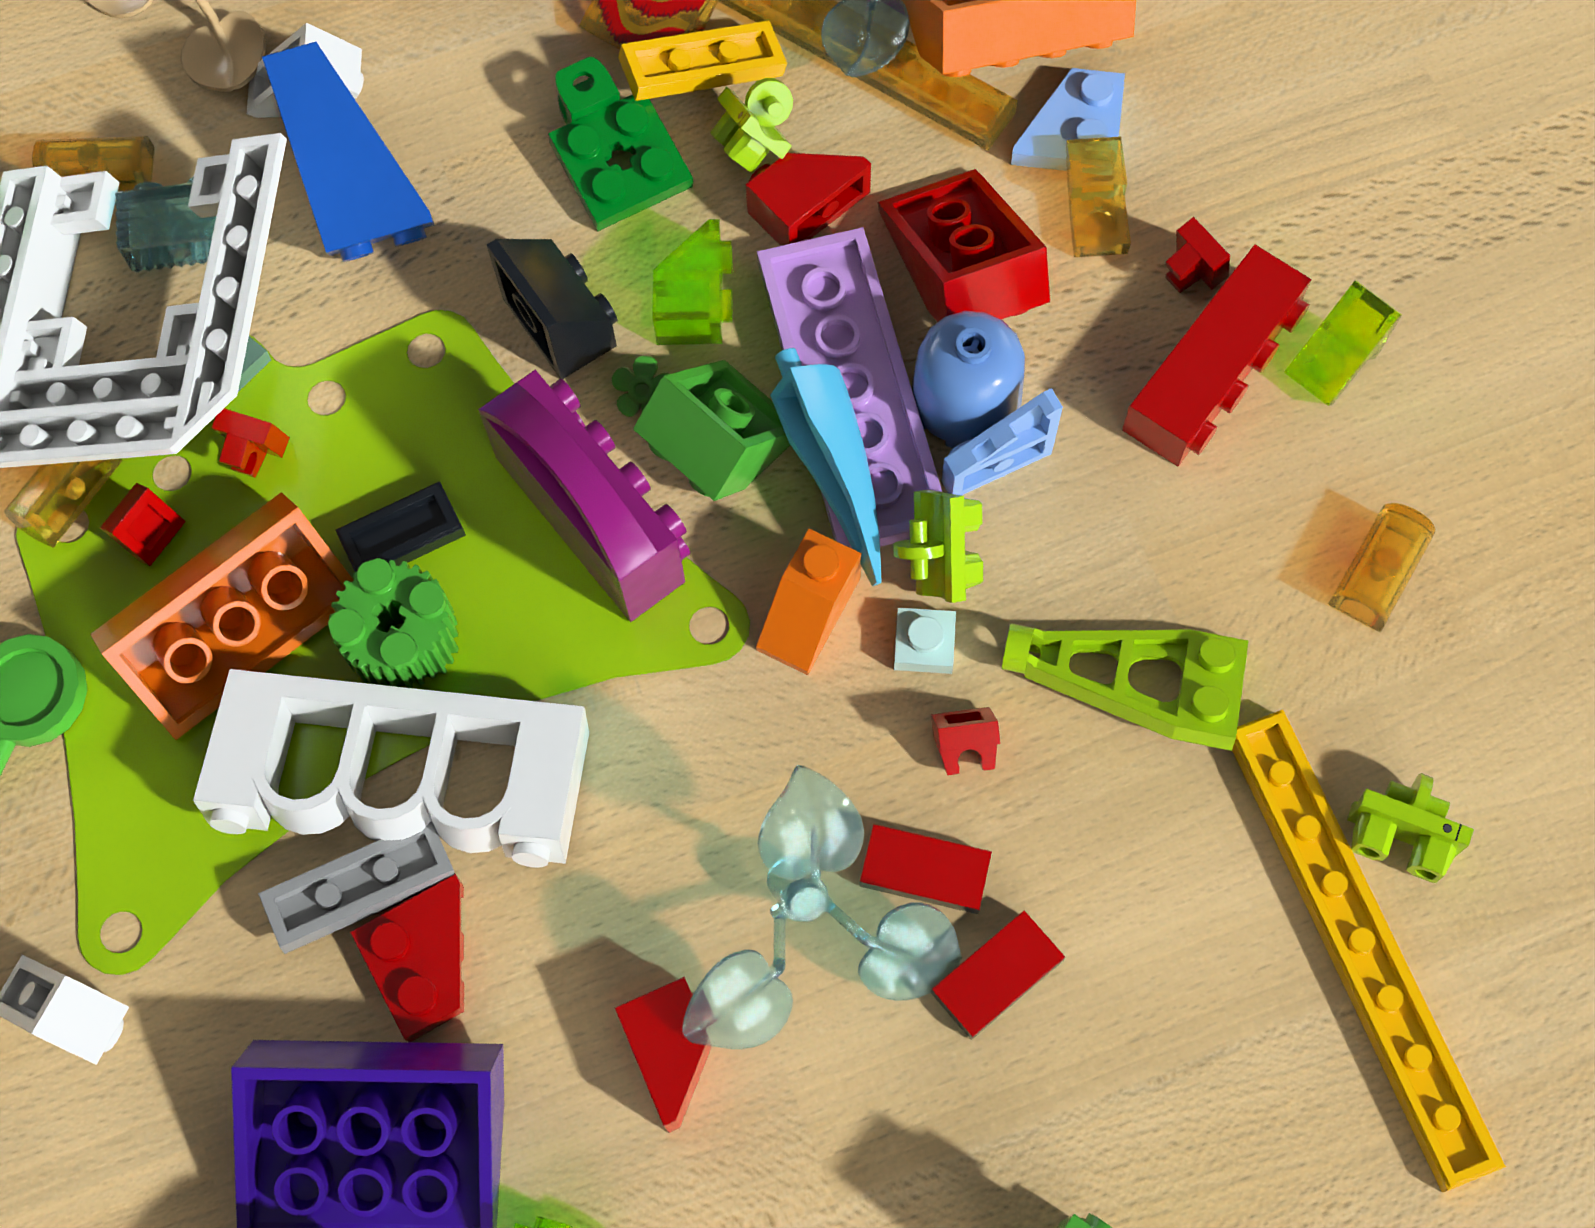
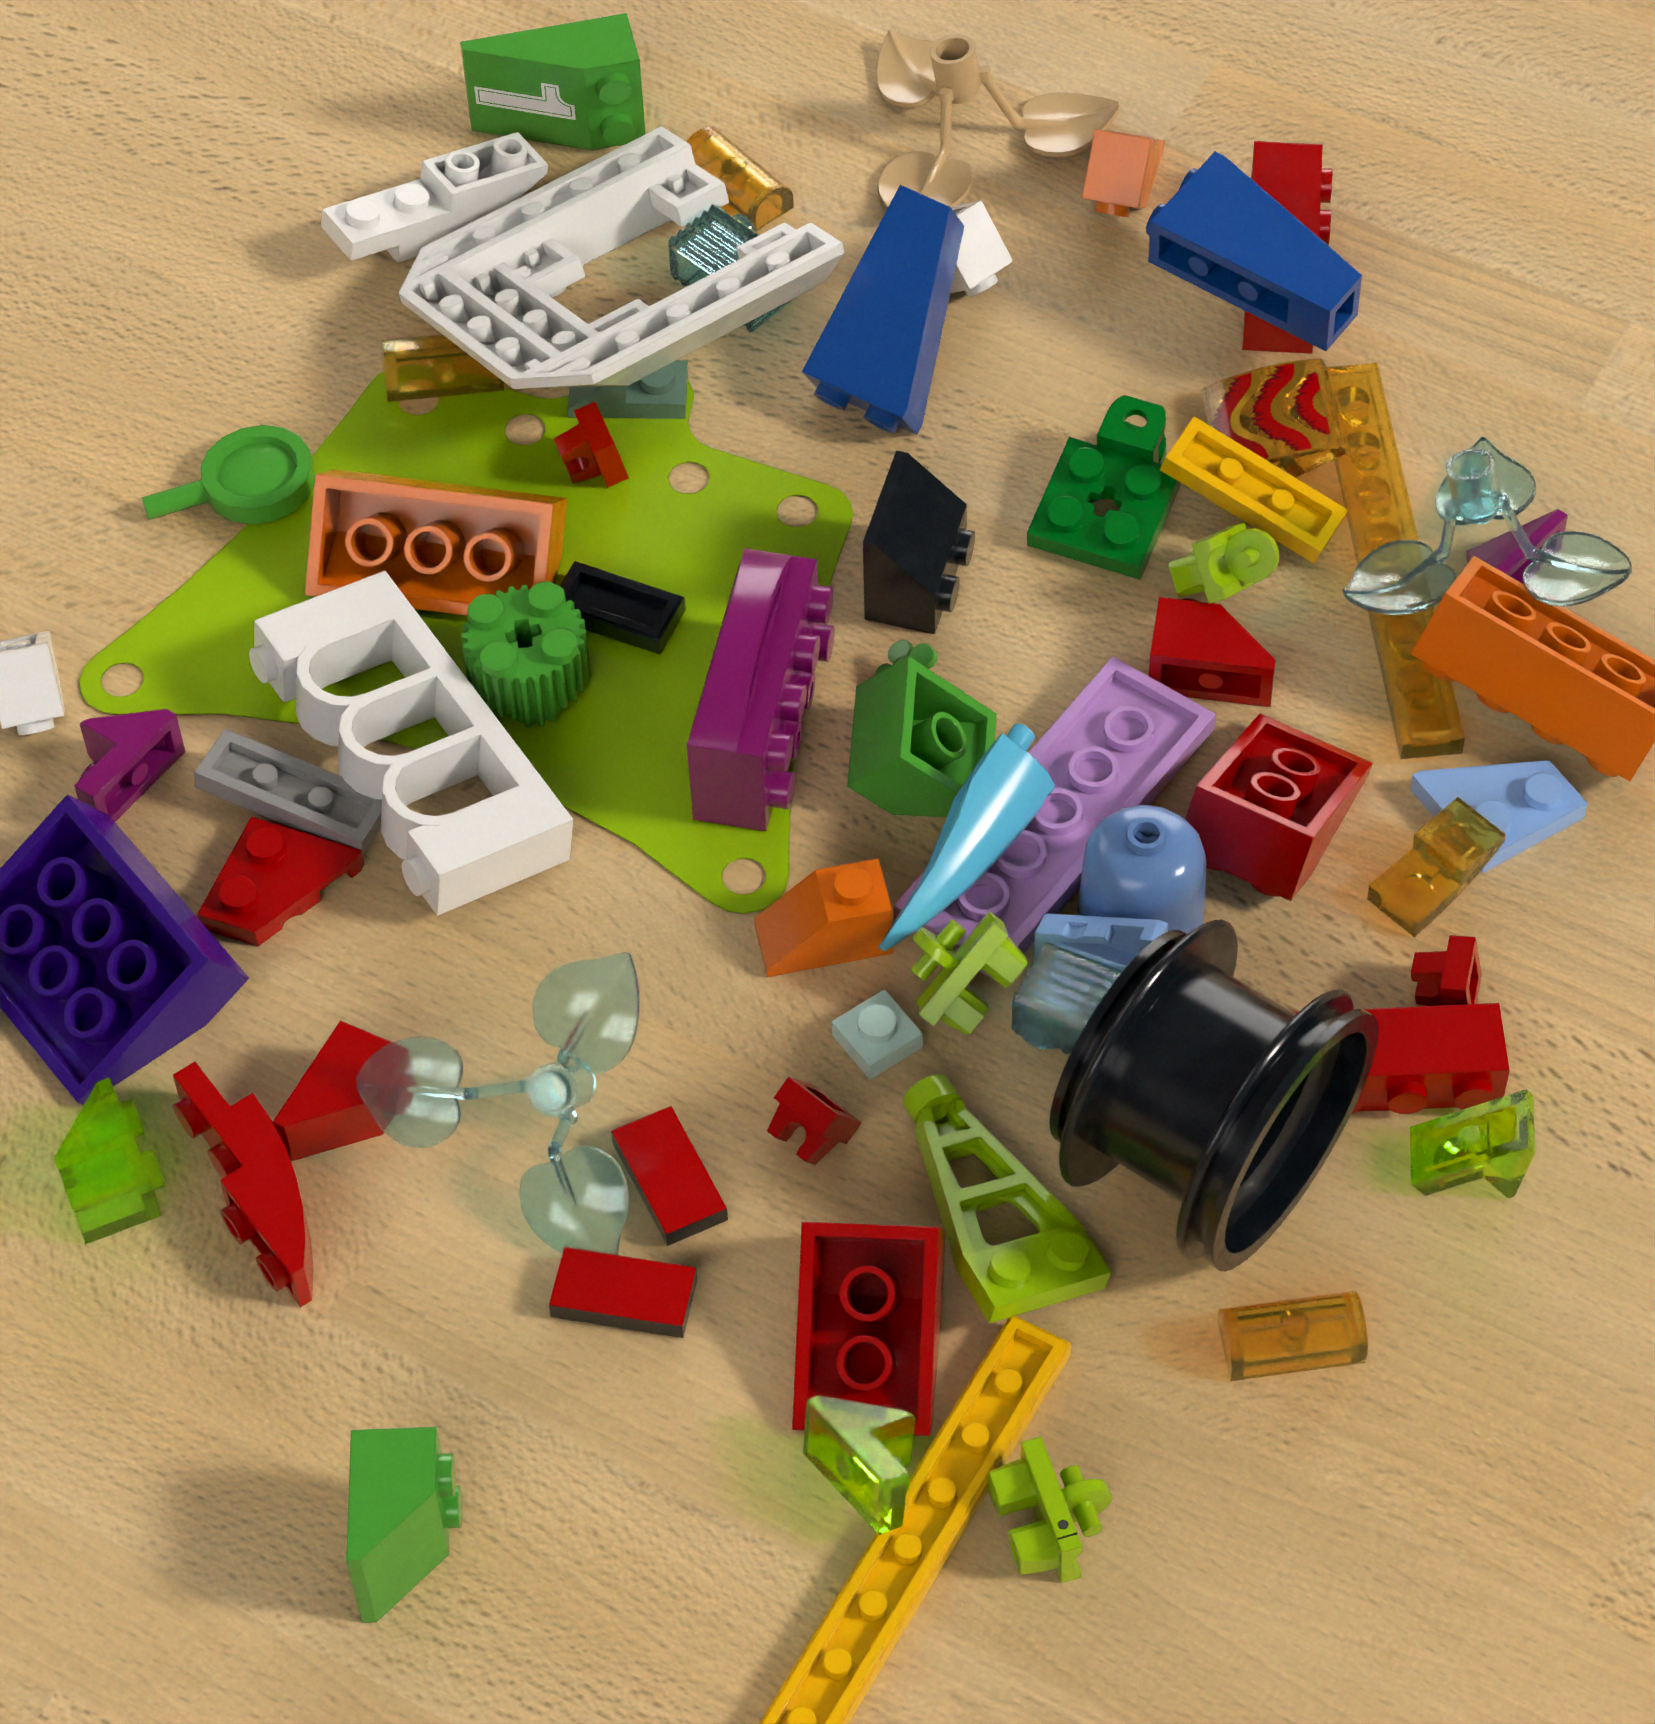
camera: 50 degrees right, 15 degrees down
red tile [100,483,186,566] -> none
clear neon green slope [652,219,733,345] -> none
none -> magenta slope [74,709,186,822]
none -> red slope [173,1062,314,1308]
none -> red slope [792,1222,946,1436]
none -> clear neon green slope [803,1395,915,1535]
none -> clear light blue brick [1012,942,1122,1054]
none -> black wheel [1049,920,1379,1271]

